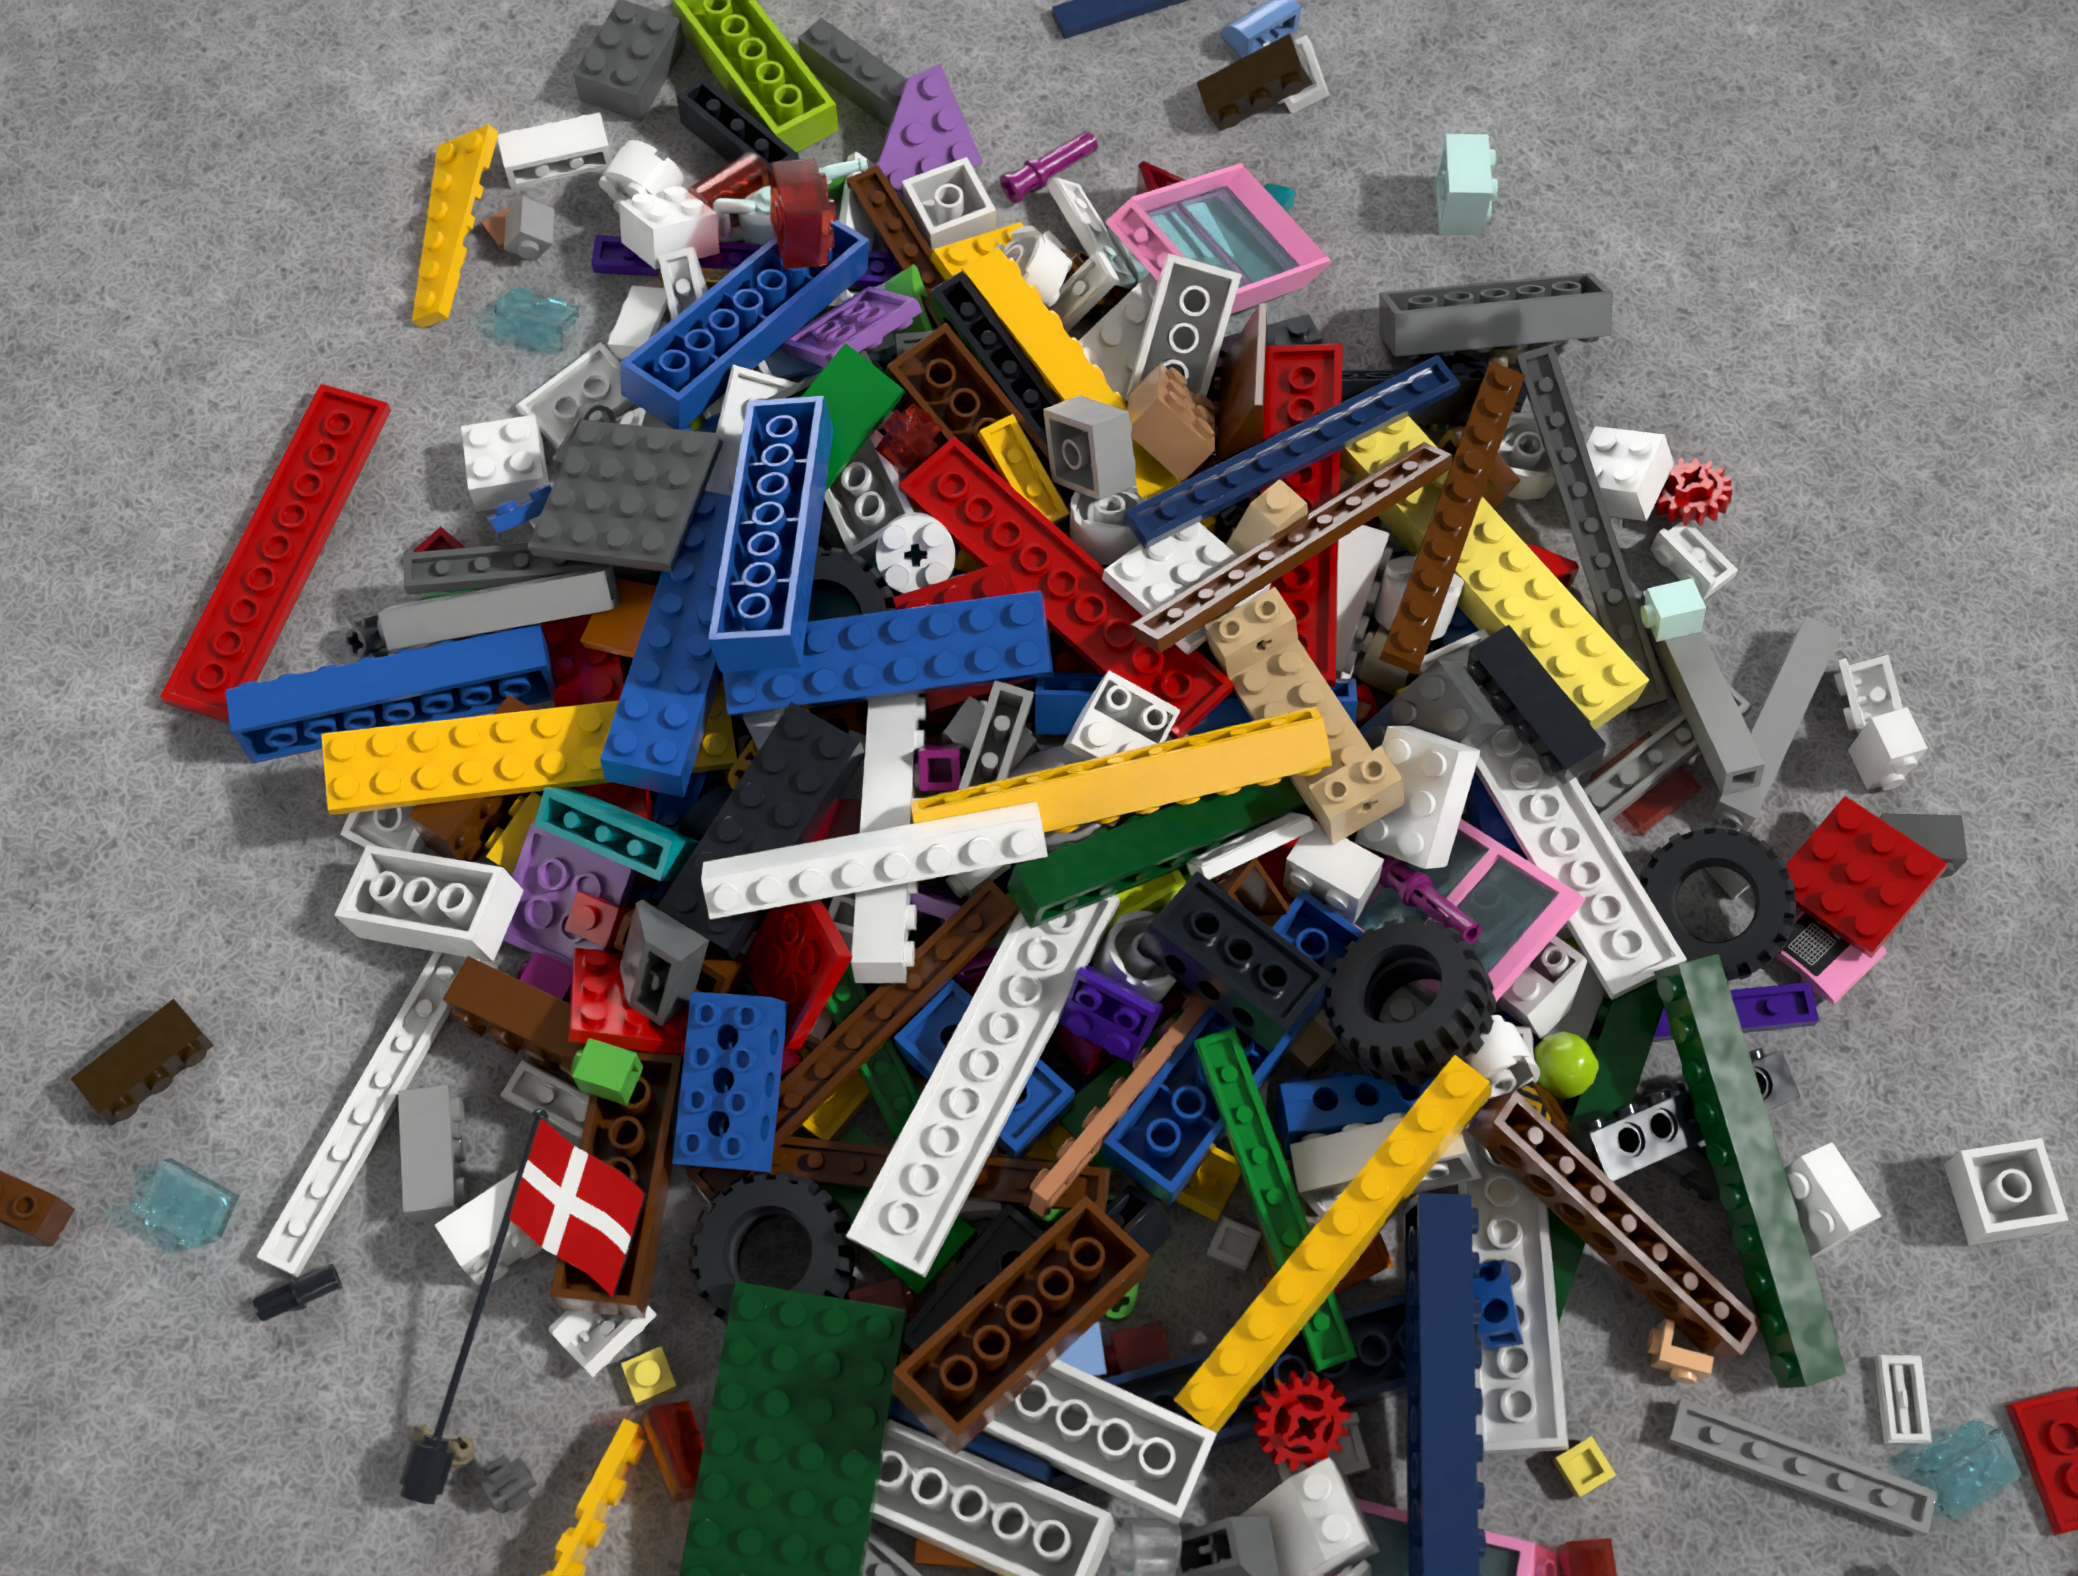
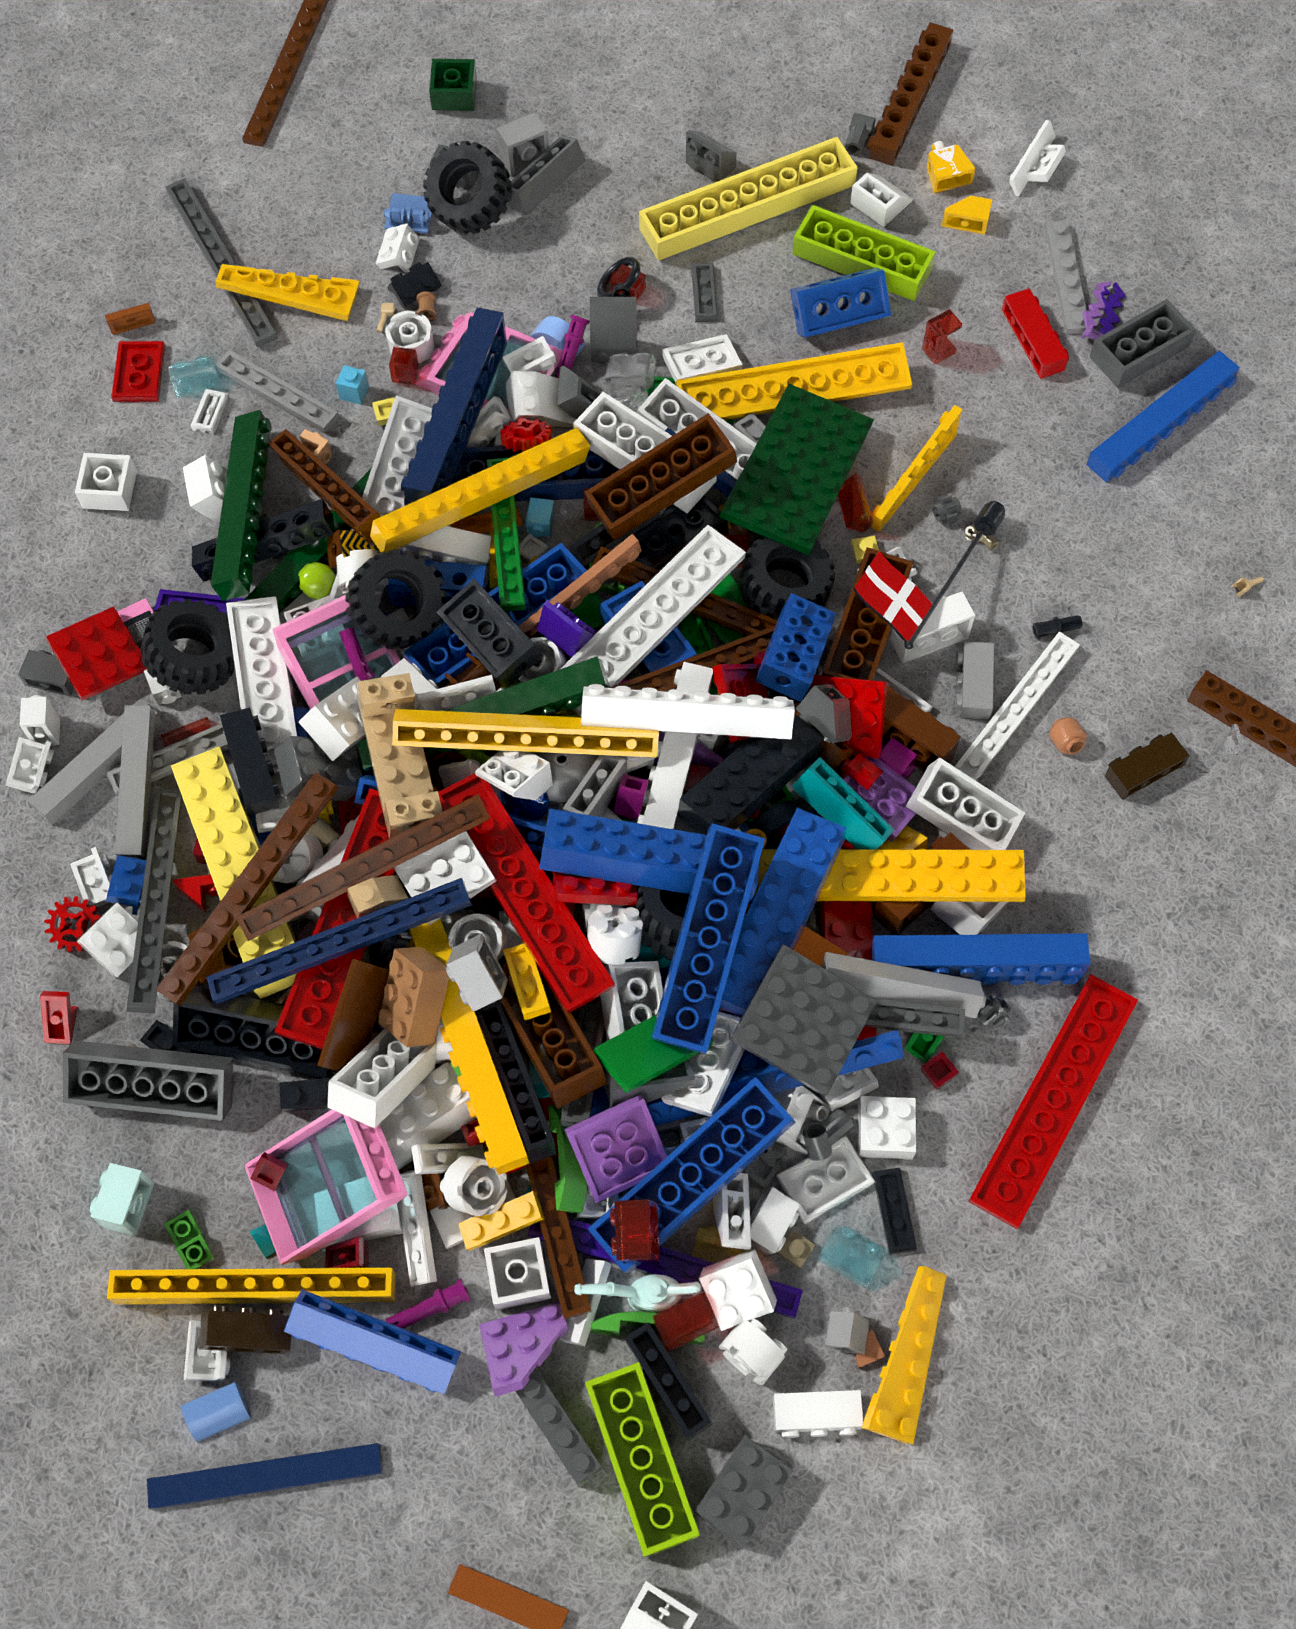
camera: 165 degrees left, 0 degrees up
clear light blue bracket [130,1158,240,1248] -> none
bright green brick [571,1038,643,1106] -> none
clear red brick [875,403,943,474] -> none
blue leg [1473,1259,1524,1350] -> none
light aqua brick [1640,578,1706,642] -> none
none -> slope [40,991,78,1044]
none -> blue bracket [106,855,146,916]
none -> yellow brick [107,1268,396,1305]
none -> bright green slope [164,1210,214,1269]
none -> dark red plate [250,1152,289,1191]
none -> brick [284,1289,461,1394]
none -> medium azure brick [336,365,369,405]
none -> white bracket [467,396,512,448]
none -> medium azure brick [525,497,555,537]
none -> dark tan plate [777,1229,815,1270]
none -> black tile [872,1167,917,1255]
none -> nougat head [1049,717,1087,754]

